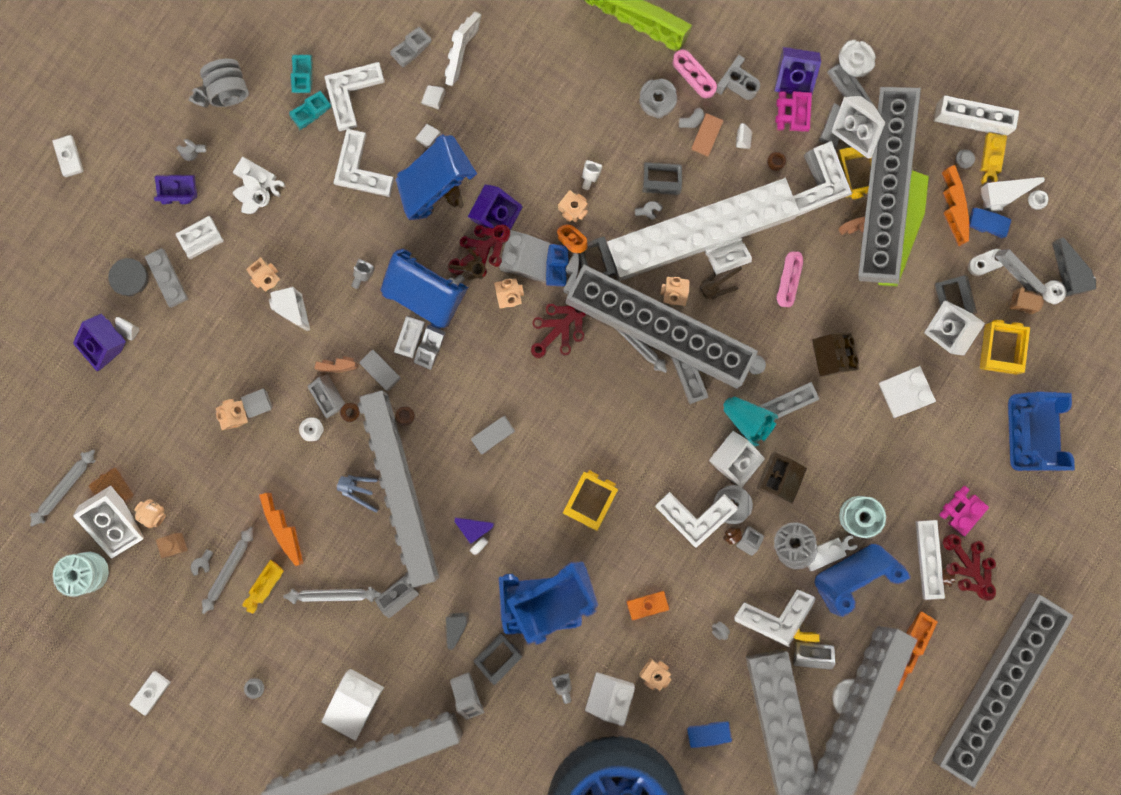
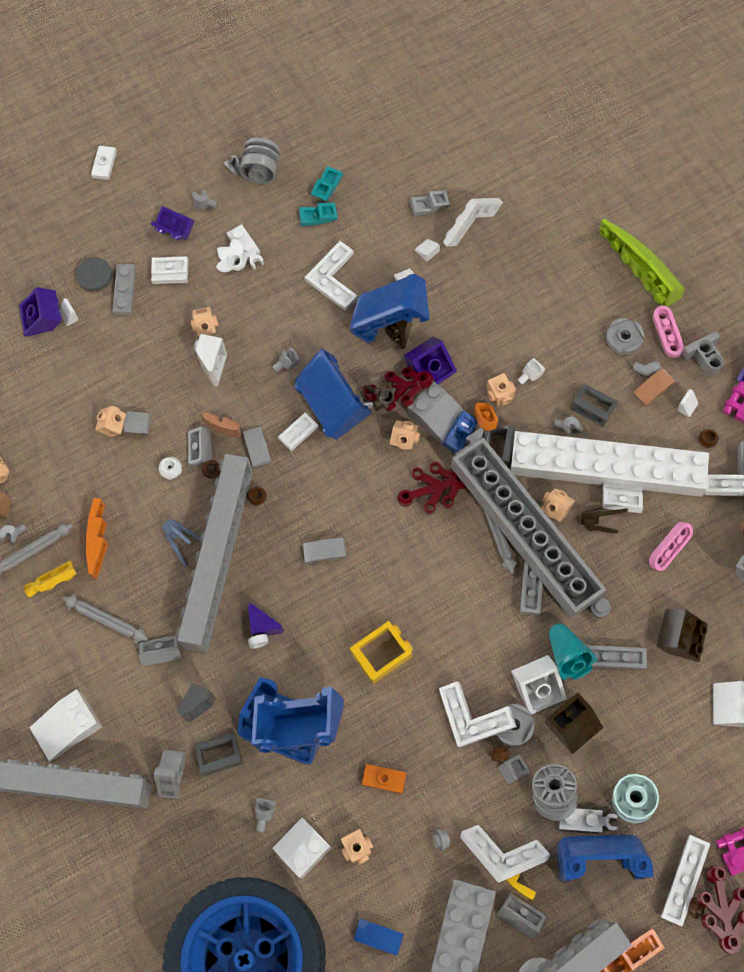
camera: 35 degrees right, 15 degrees down
white plate [324,62,384,131] -> none
light grey slope [414,325,446,370] -> none

